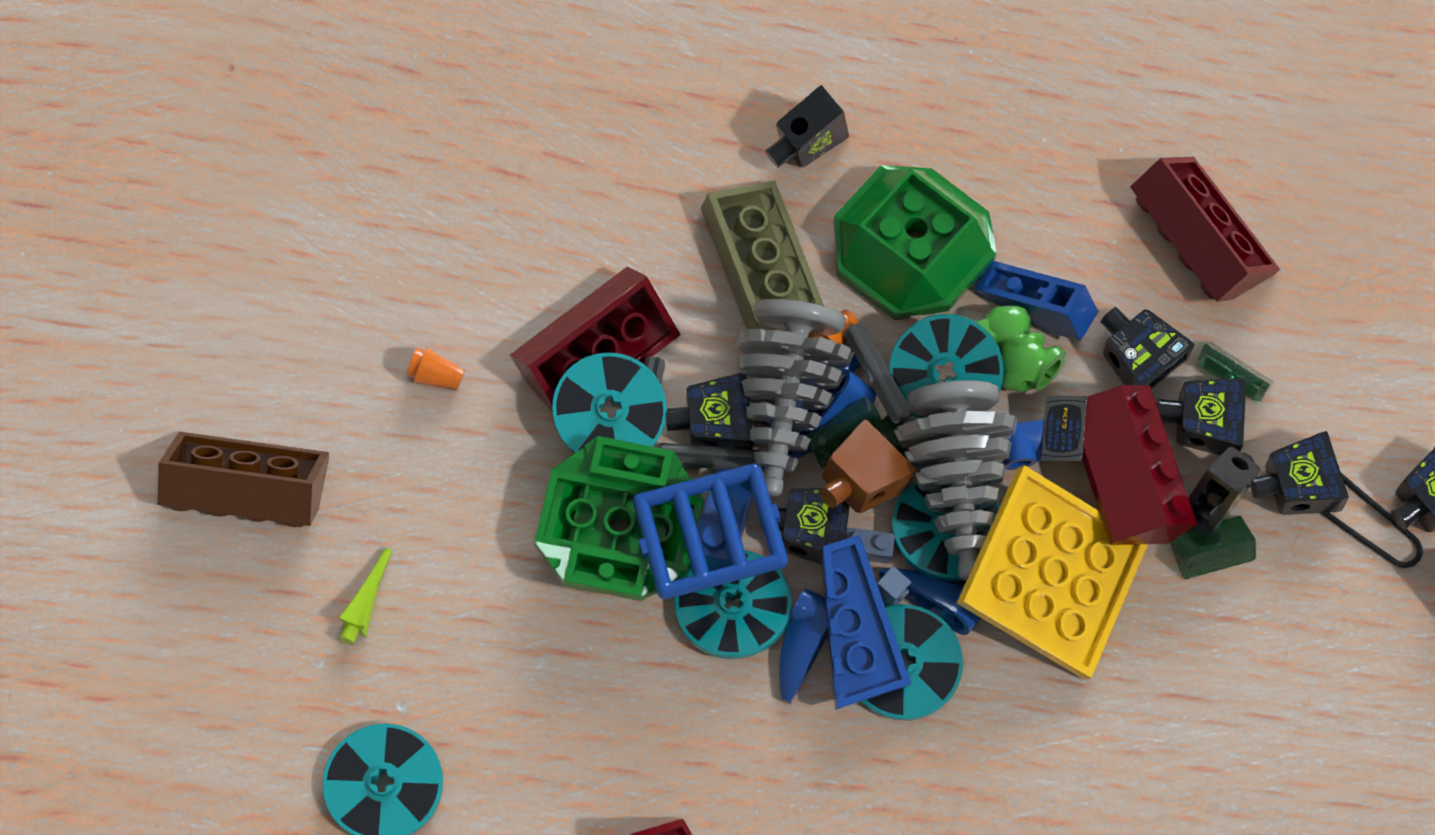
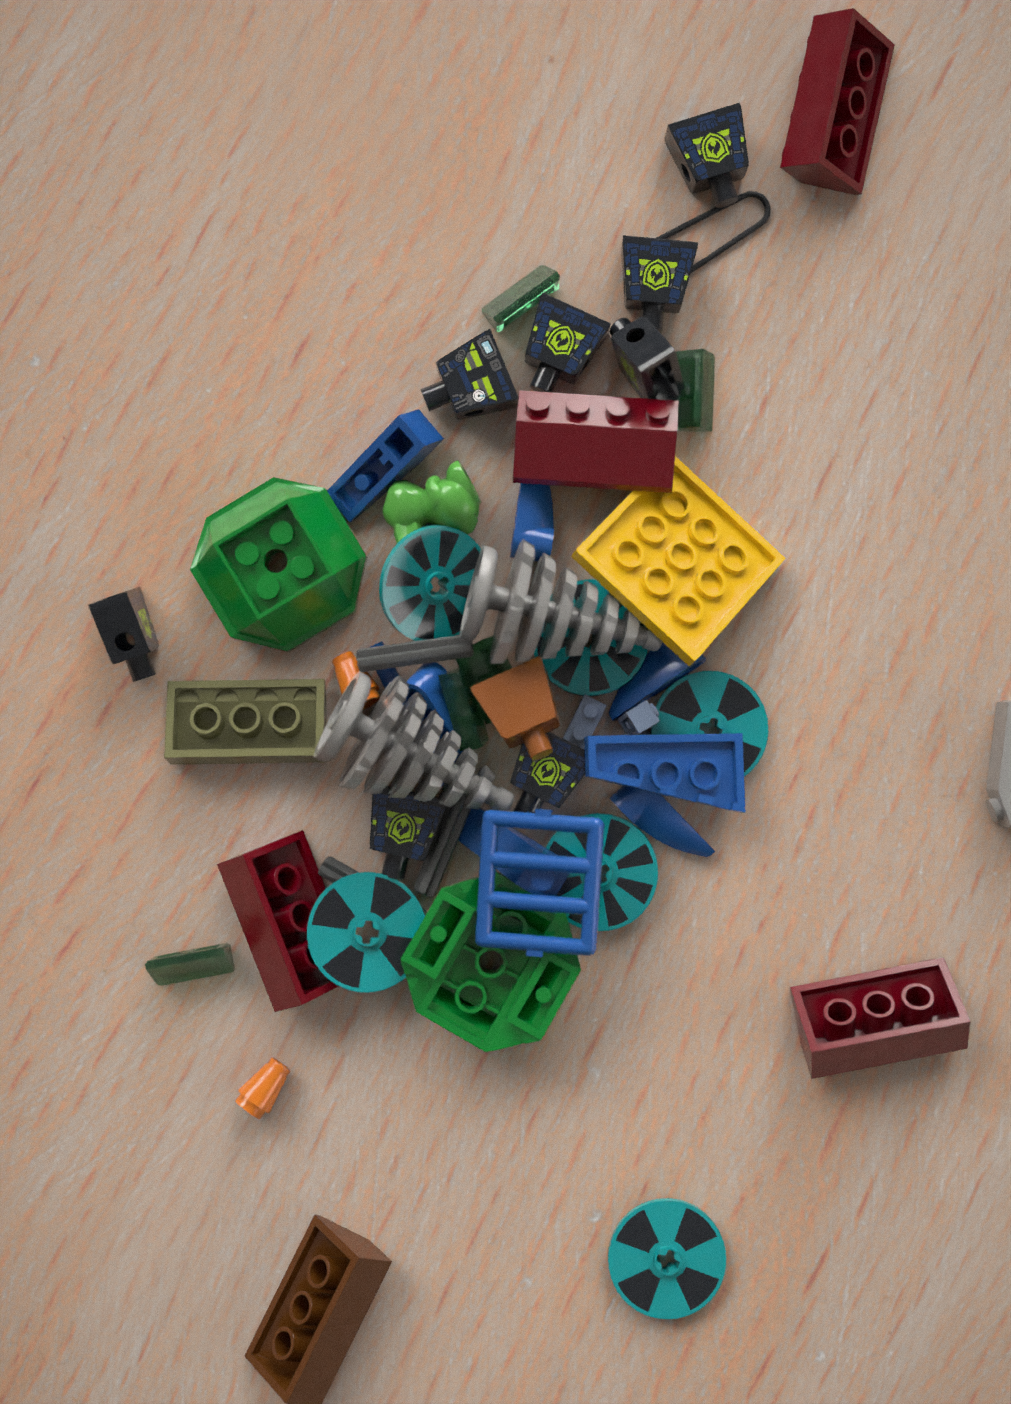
camera: 70 degrees left, 20 degrees up
lime piece [339,548,392,645] -> none
sticker [1041,396,1087,461] -> none
dark red slope [1130,156,1281,302] -> none
none -> clear green slope [145,942,235,986]

